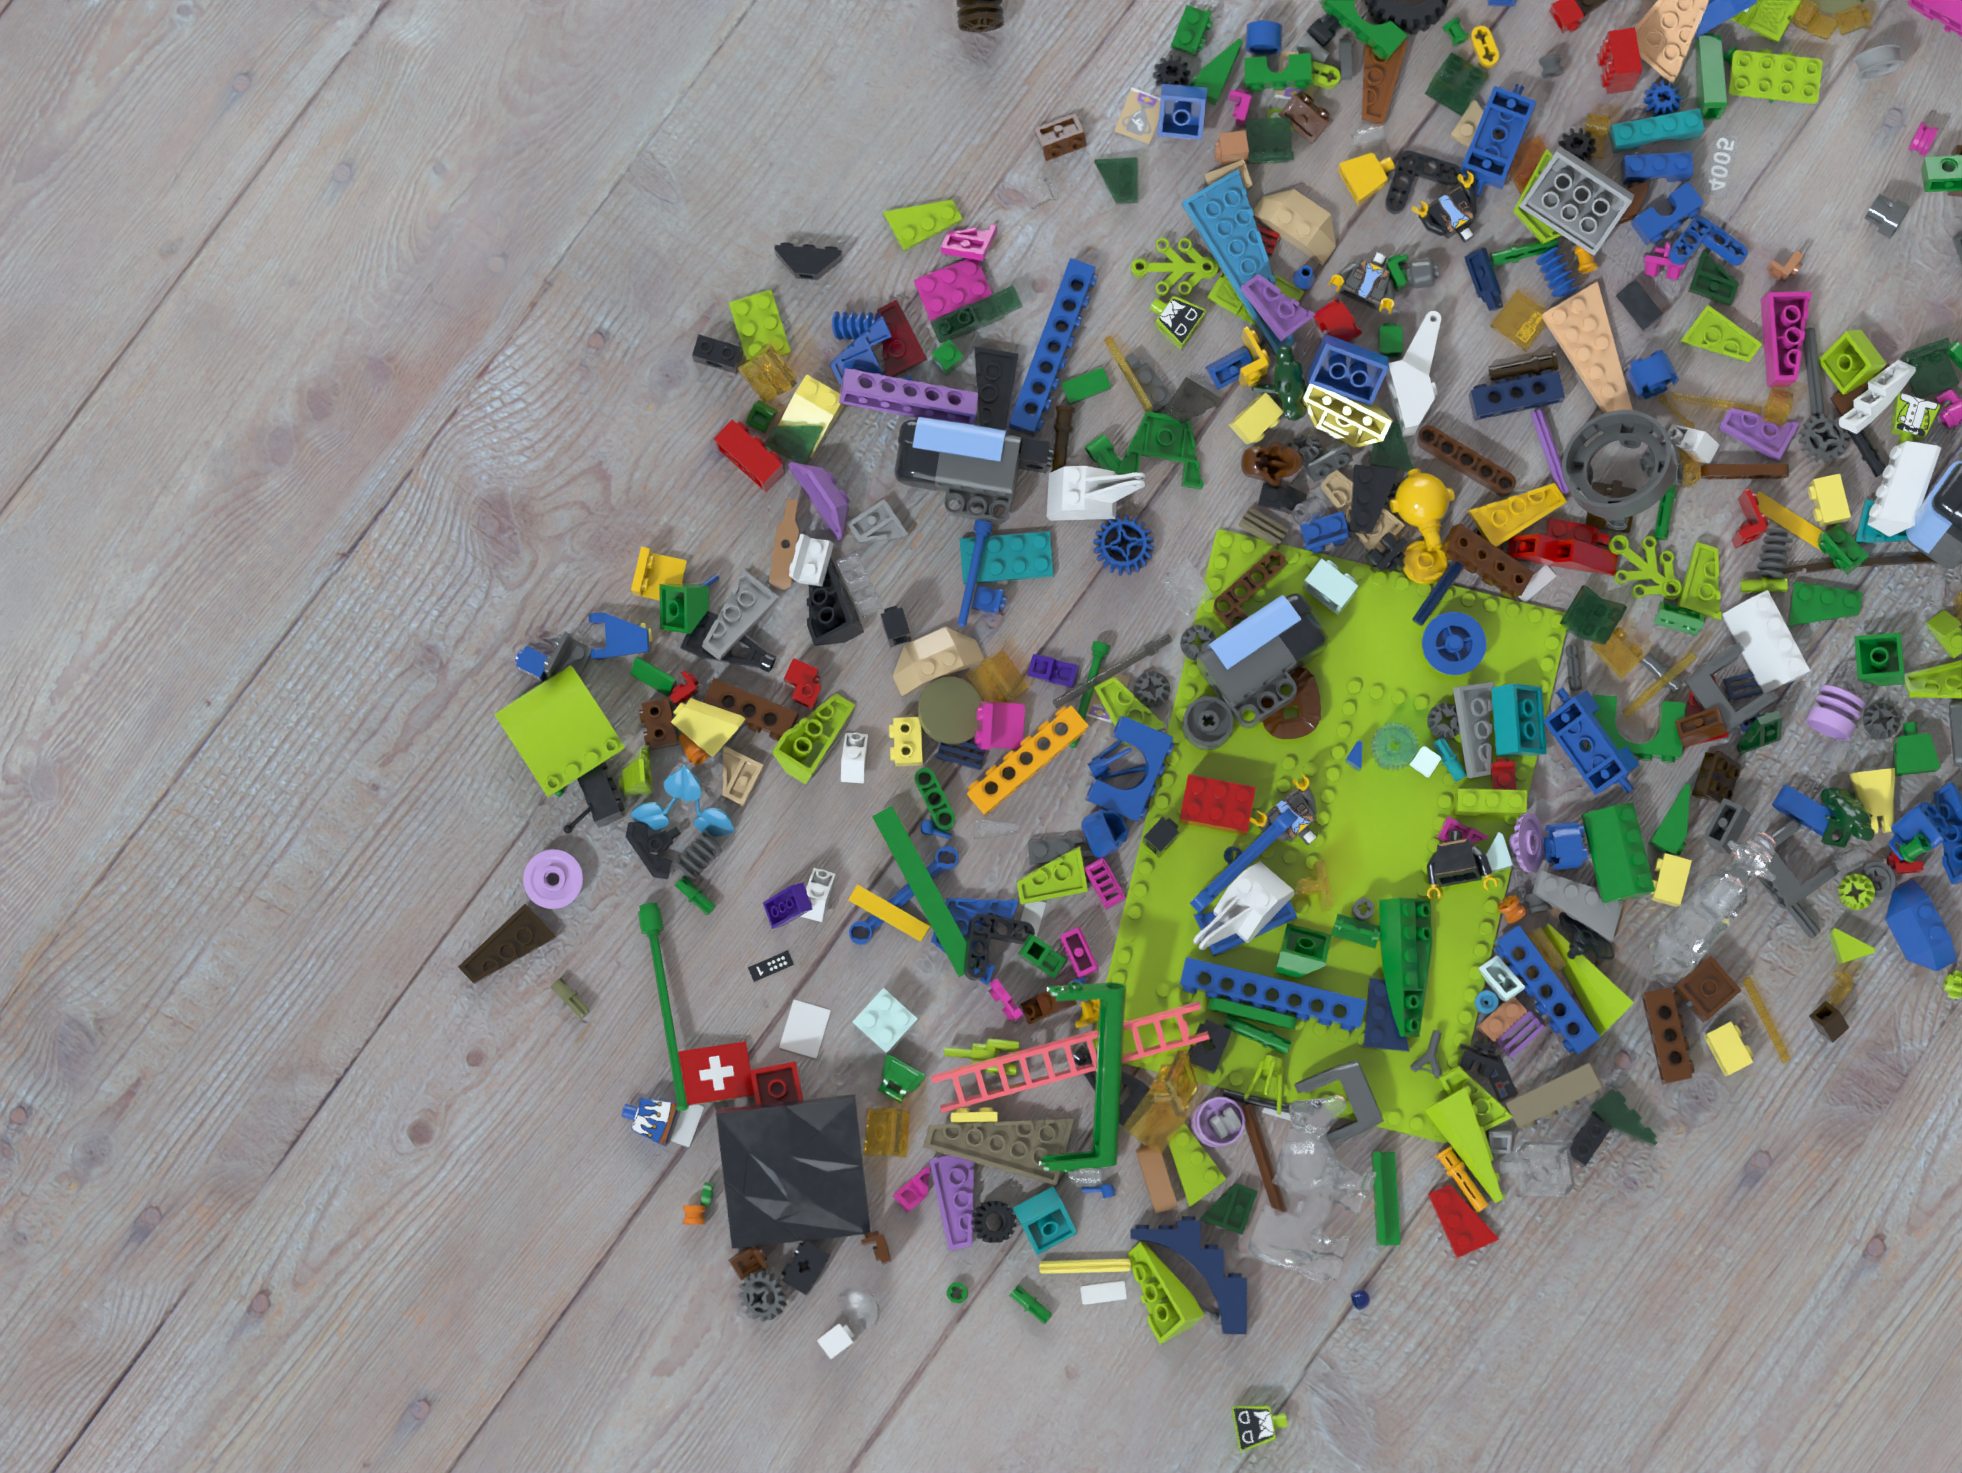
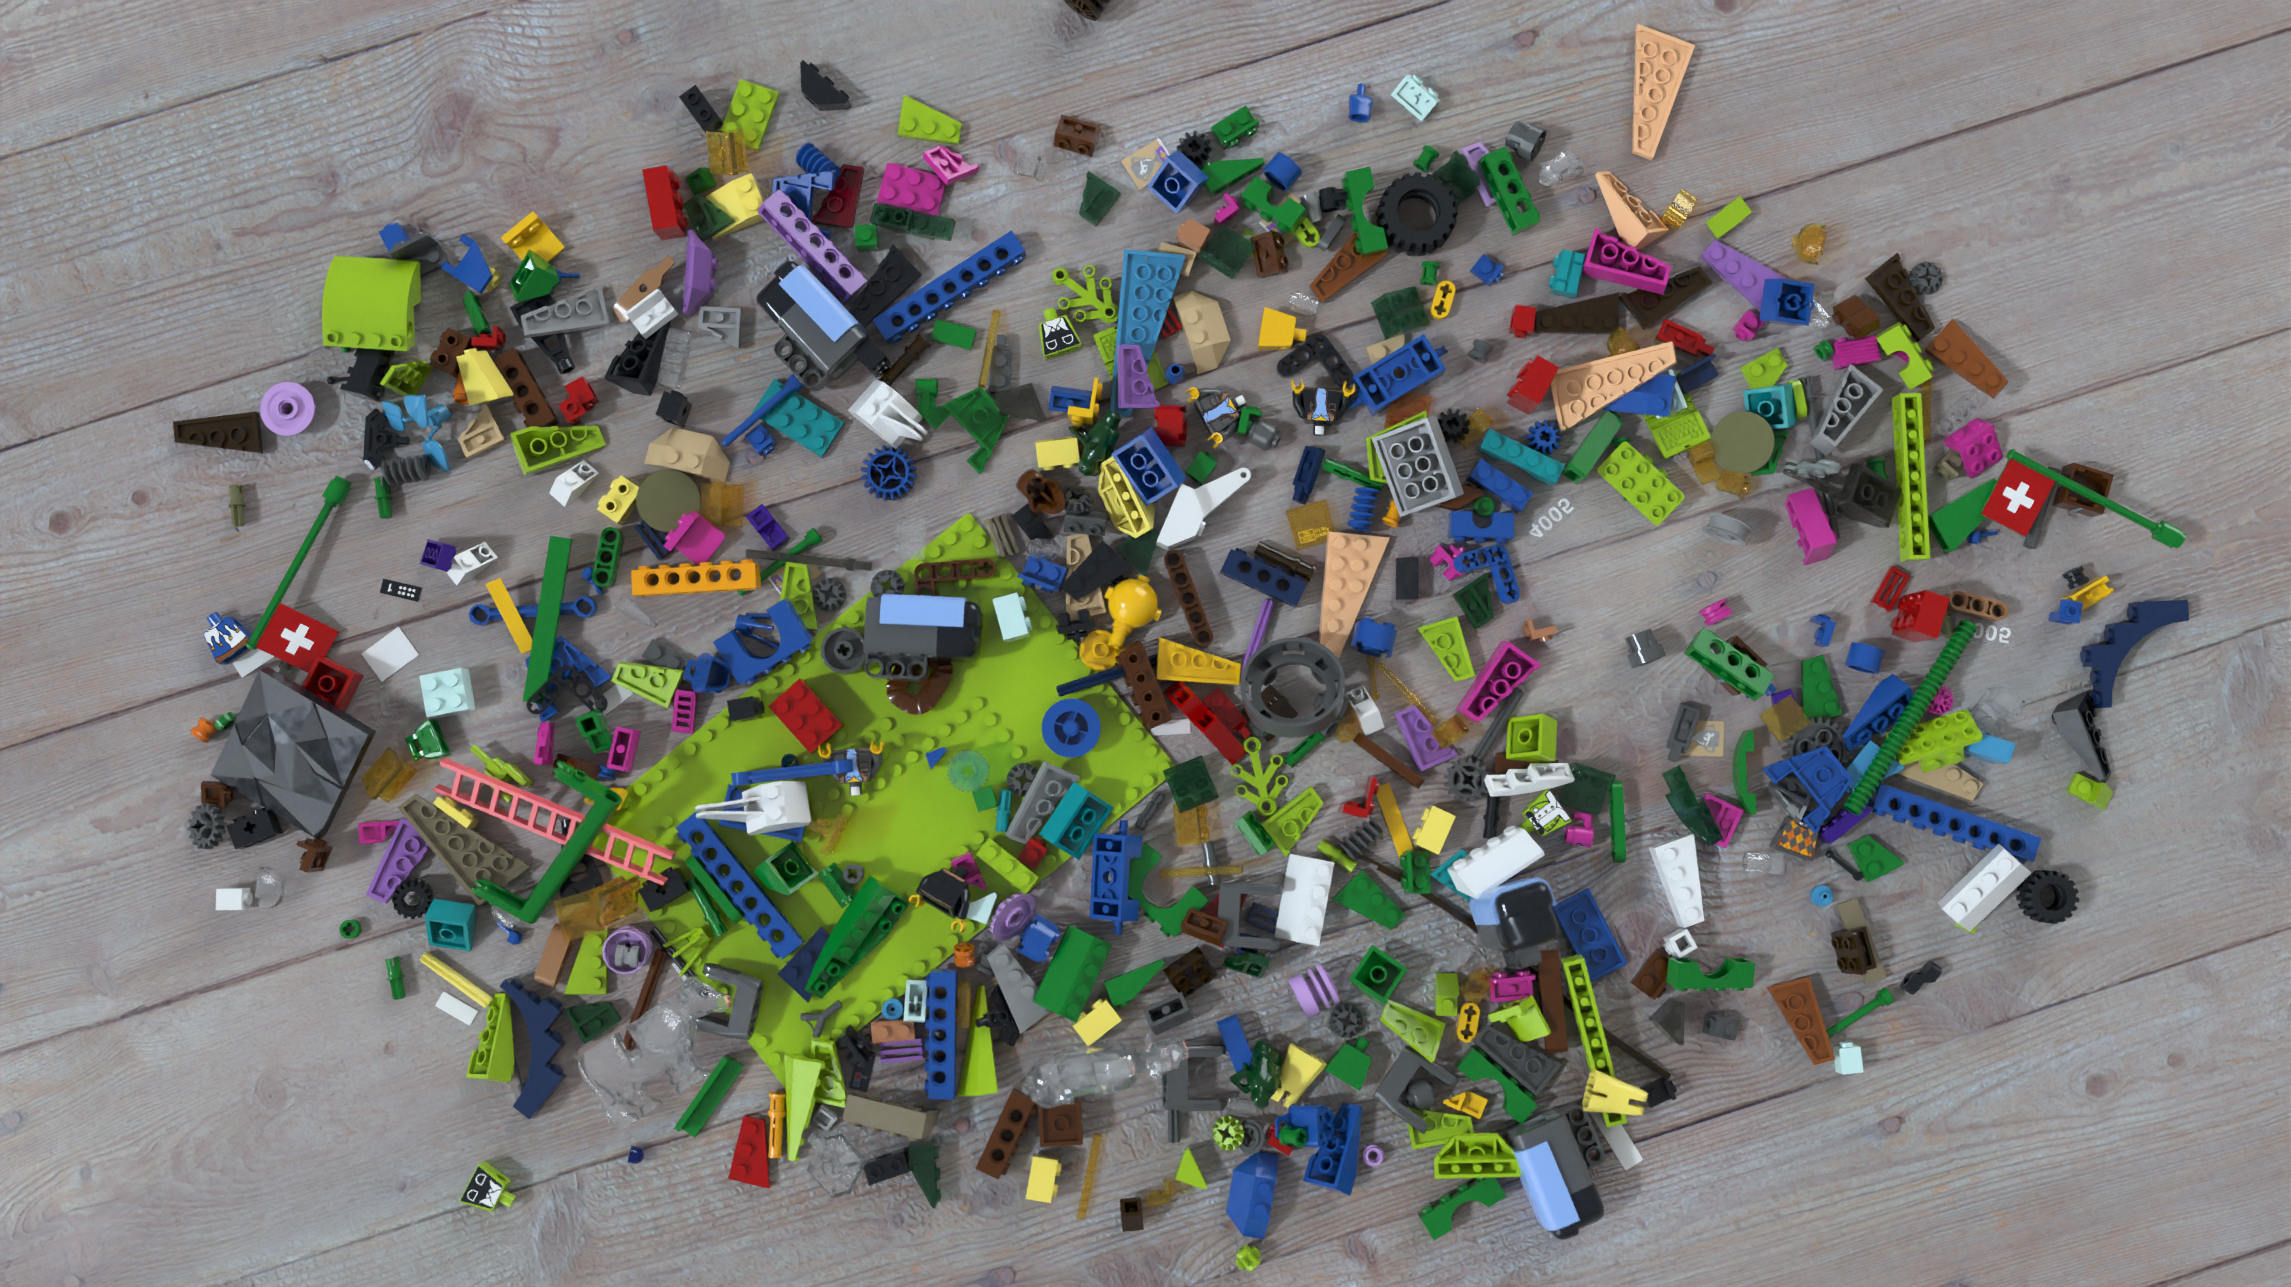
camera: 30 degrees right, 5 degrees up
none -> green tile [1473,496,1495,517]

